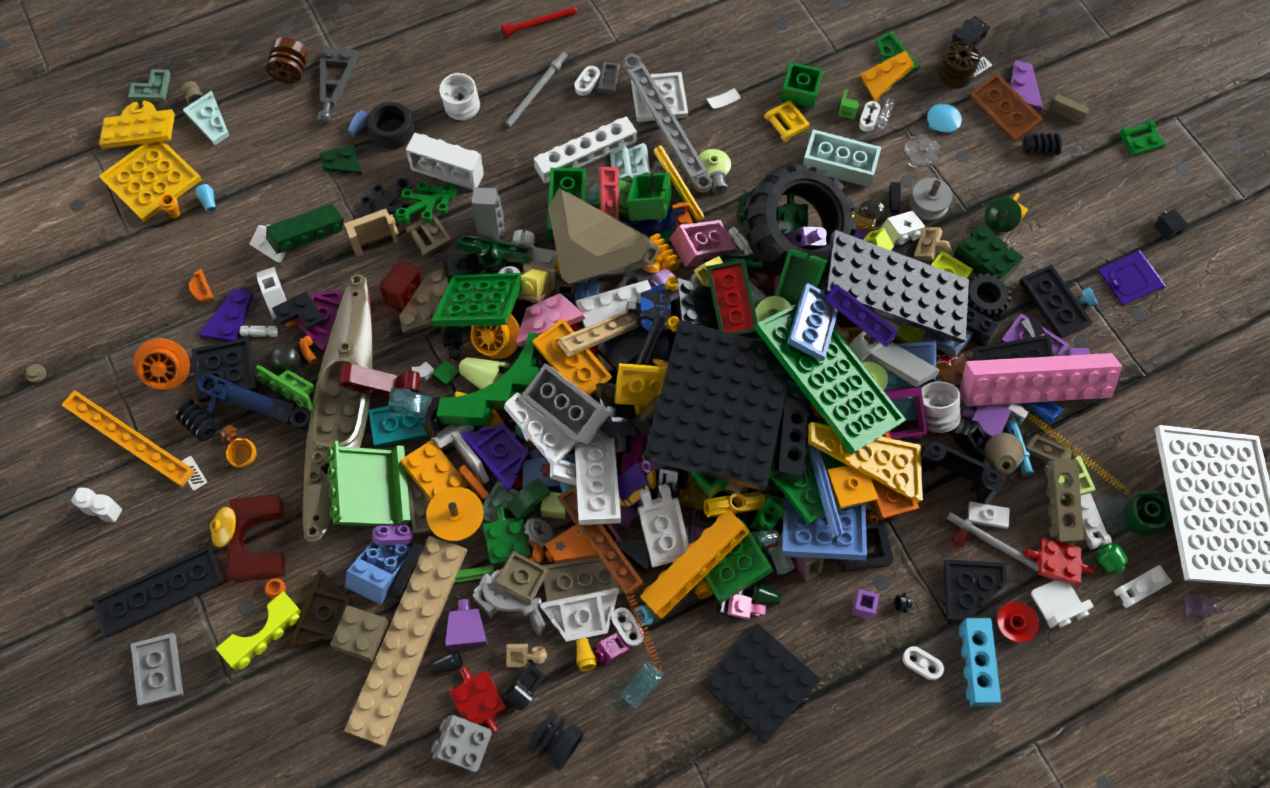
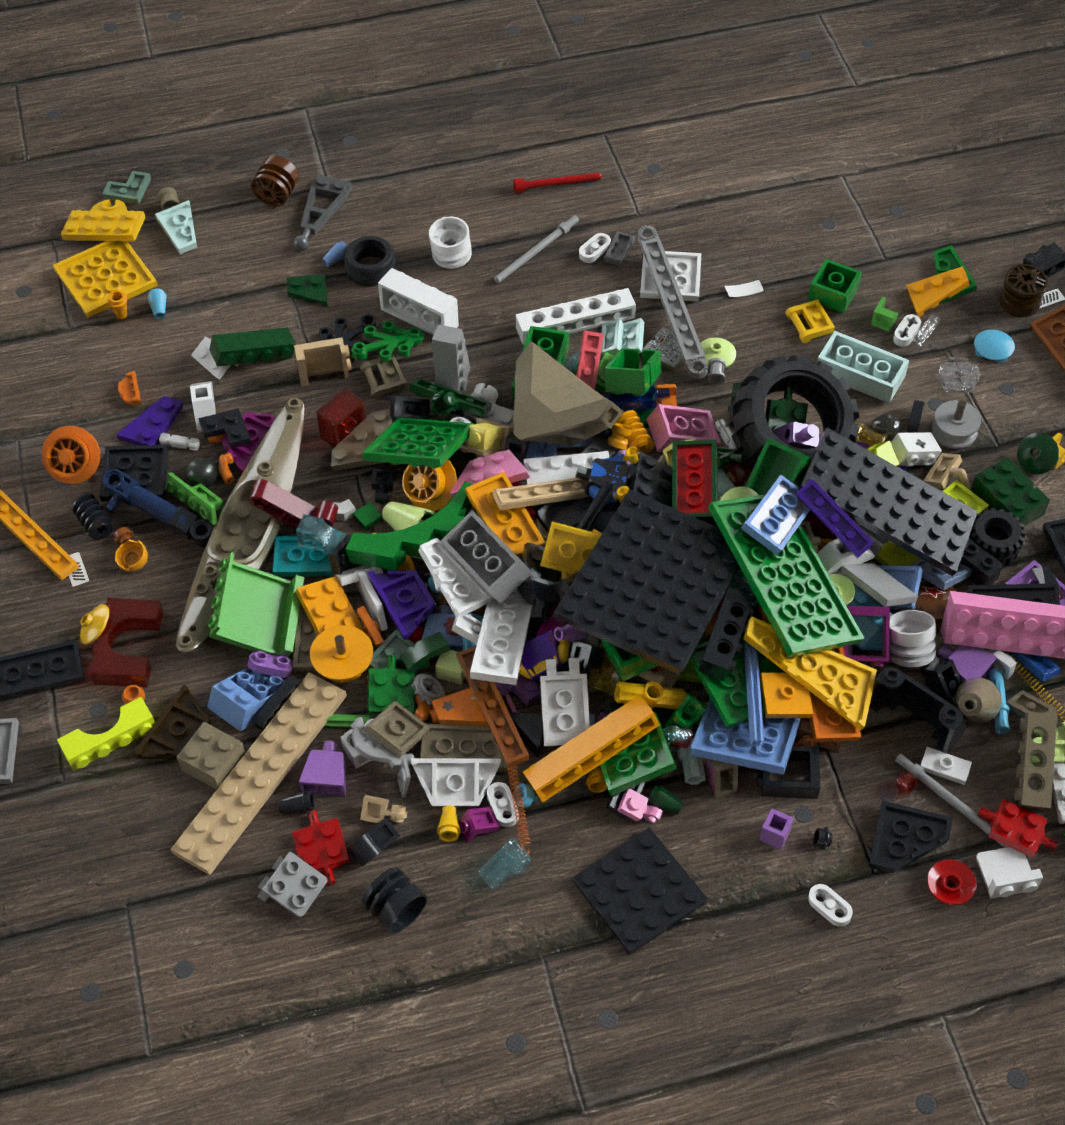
camera: 15 degrees right, 10 degrees down
yellow axle [654,146,704,222] -> none
medium azure brick [959,618,1001,706] -> none

